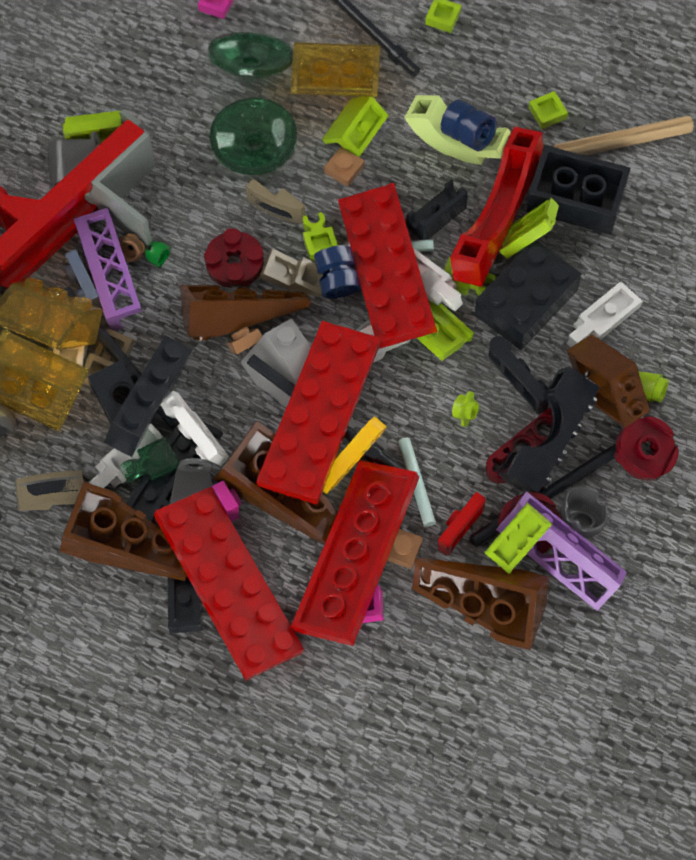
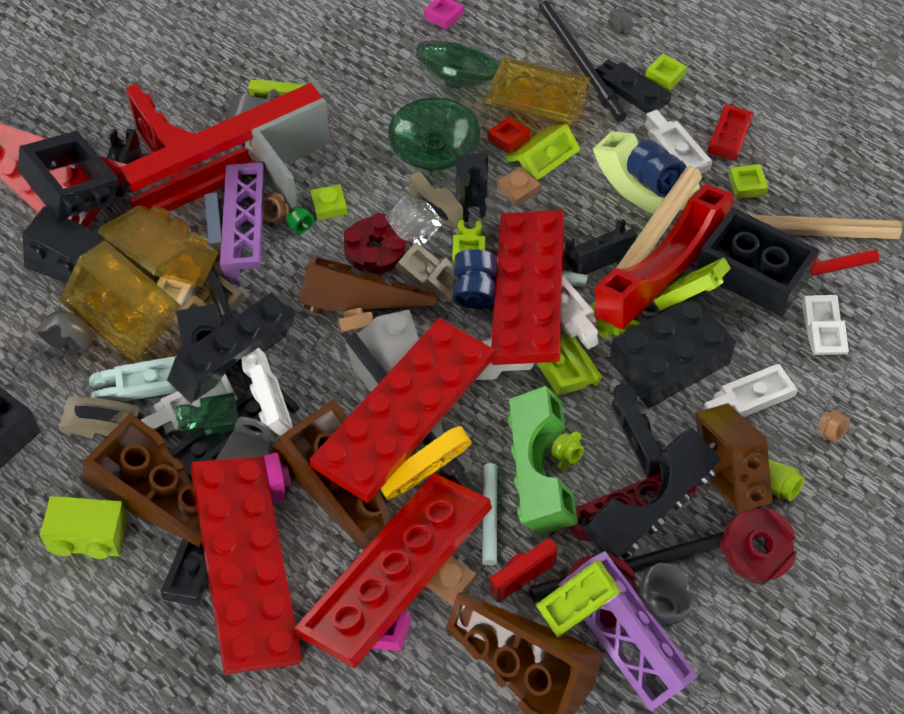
camera: 15 degrees right, 10 degrees down
none -> lime brick [40,496,128,559]
none -> light aqua hinge [89,356,177,402]
none -> lime plate [310,184,348,221]
none -> clear brick [385,194,443,245]
none -> black hinge [456,153,488,222]
none -> red plate [487,117,530,154]
none -> bright green arch [508,386,578,536]
none -> black hinge [595,59,671,114]
none -> tan axle [617,166,702,269]
none -> white hinge [645,109,712,174]
none -> red plate [707,104,754,161]
none -> white slope [802,295,849,355]
none -> red bar [811,249,879,276]
none -> medium nougat plate [818,409,850,442]

